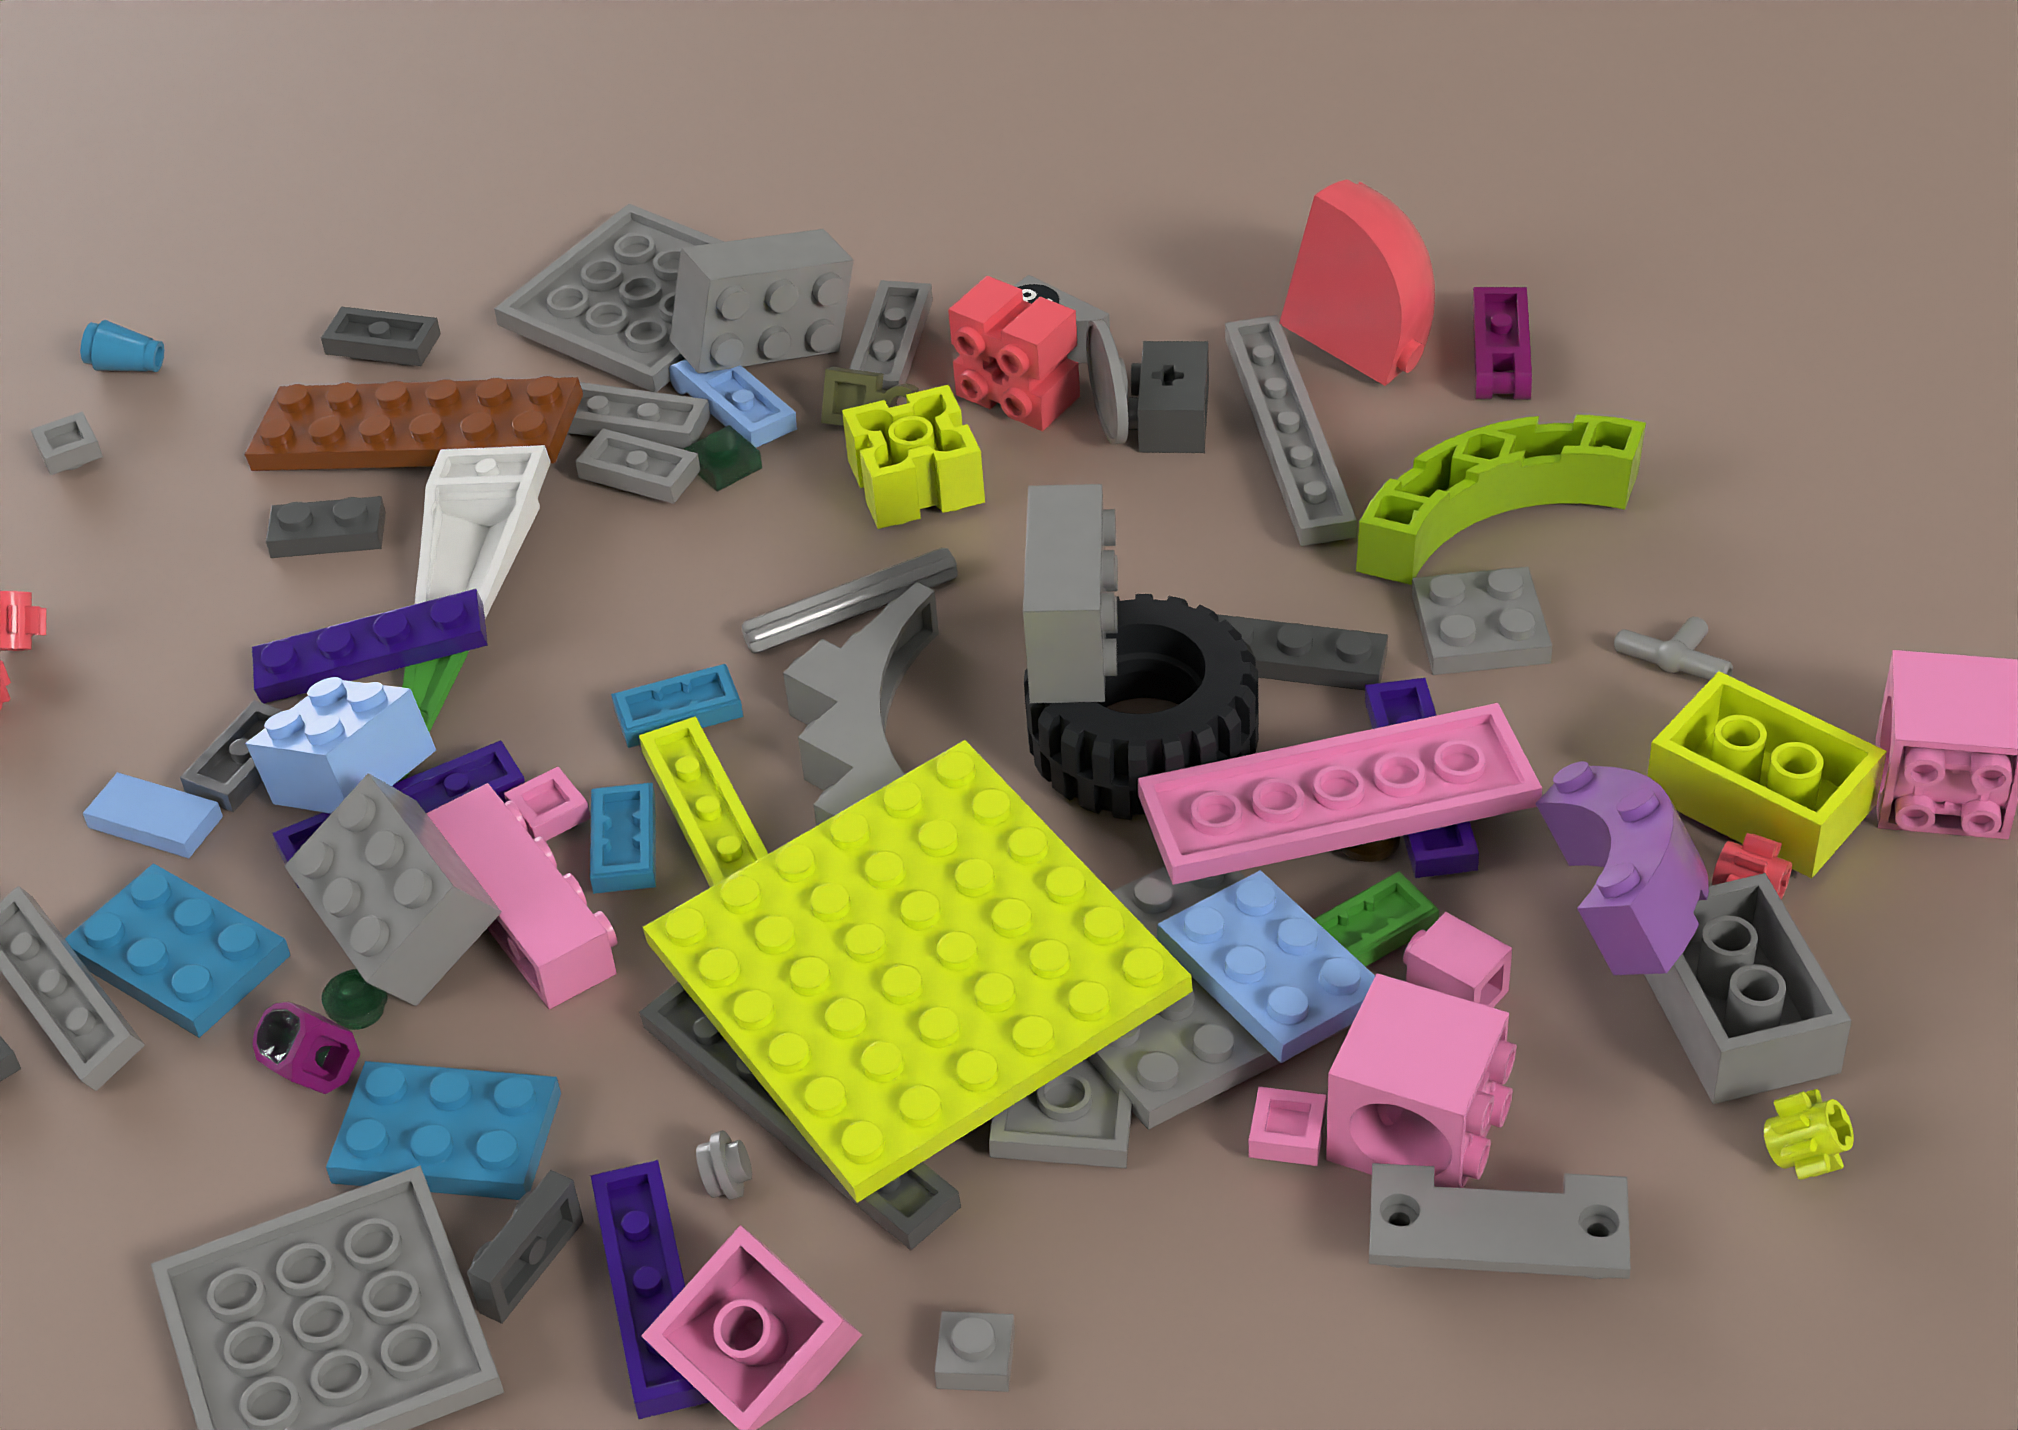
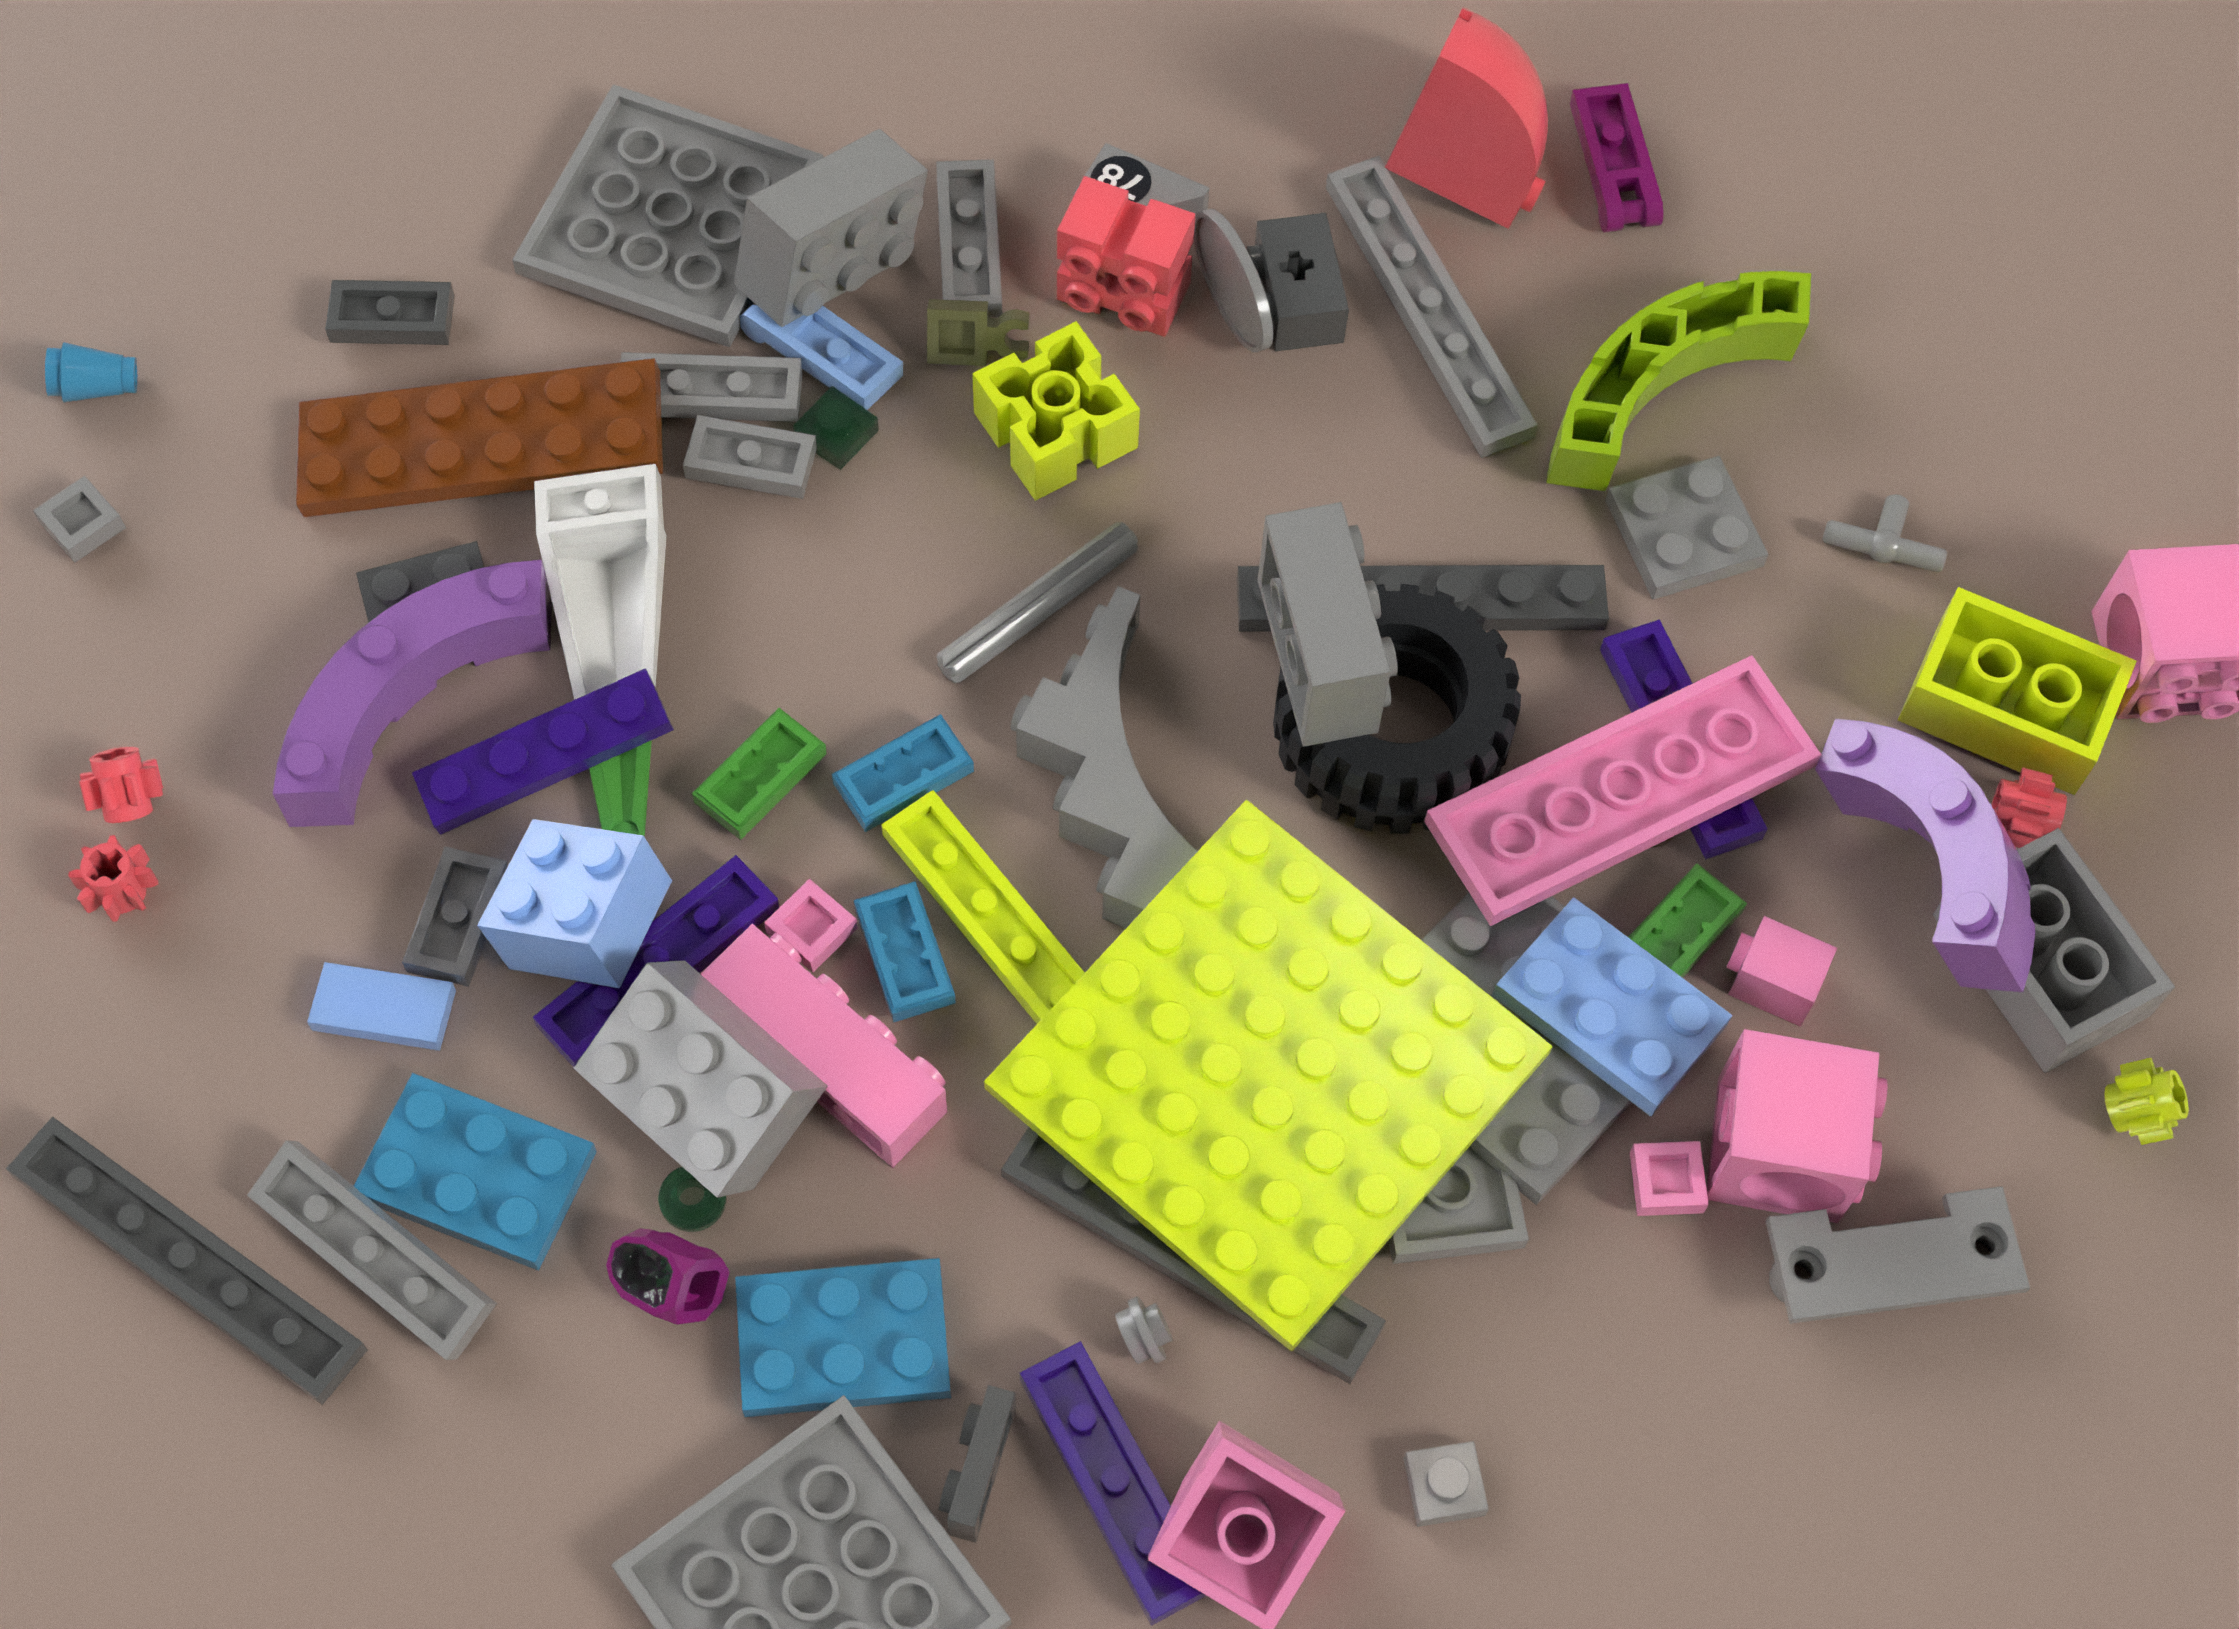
camera: 20 degrees left, 20 degrees up
none -> medium lavender brick [273,560,552,827]
none -> bright green plate [692,708,827,840]

